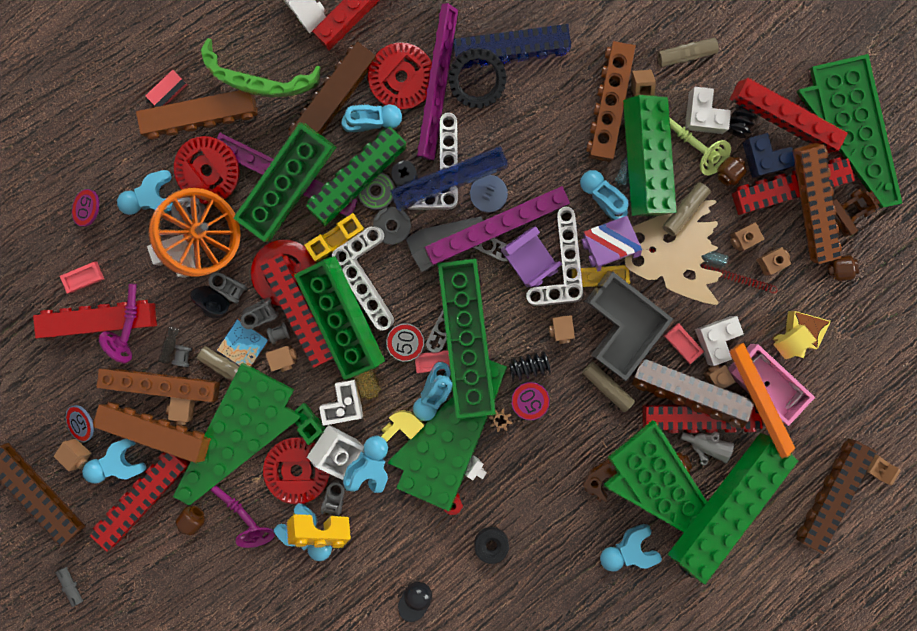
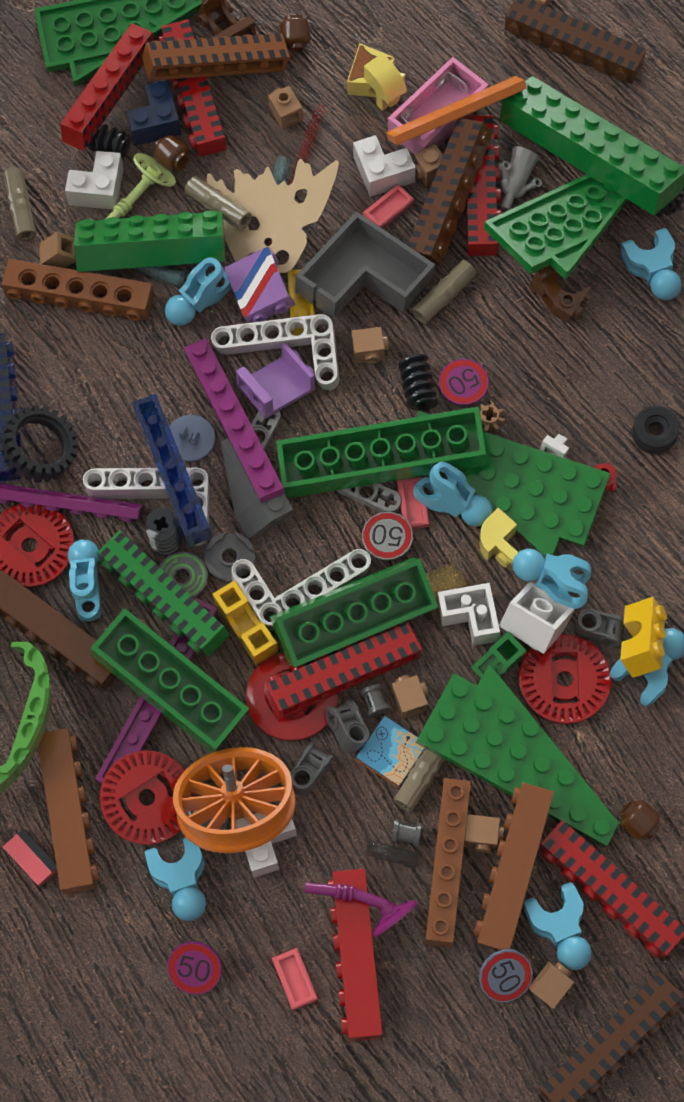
camera: 90 degrees left, 20 degrees down
black cap [190,286,229,319] -> none
magenta dish [211,485,275,548] -> none
medium nougat brick [730,222,765,251] -> none

